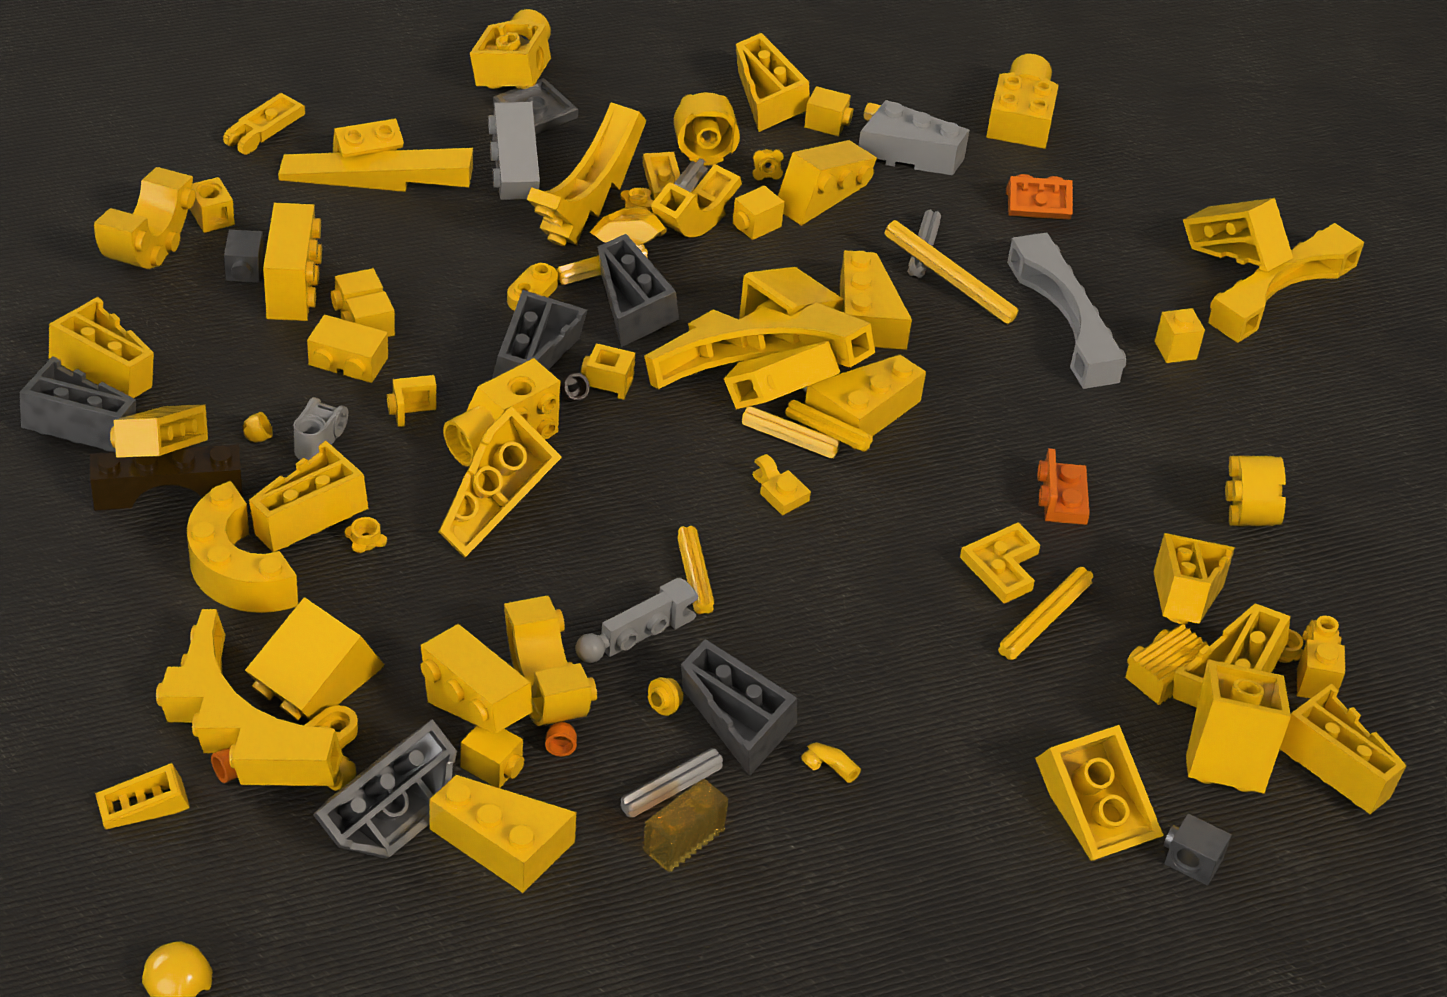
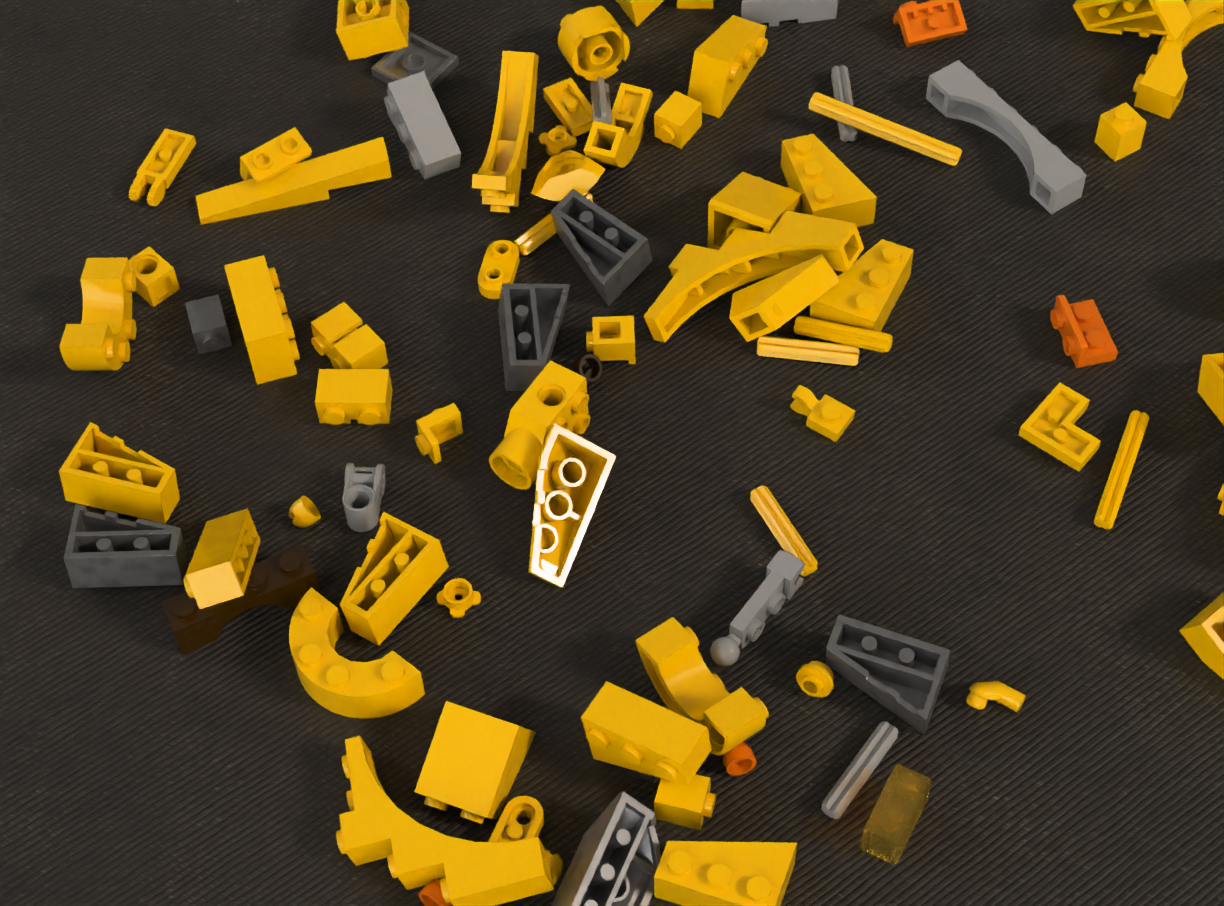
camera: 10 degrees left, 10 degrees up
yellow plate [752,149,784,180] -> none

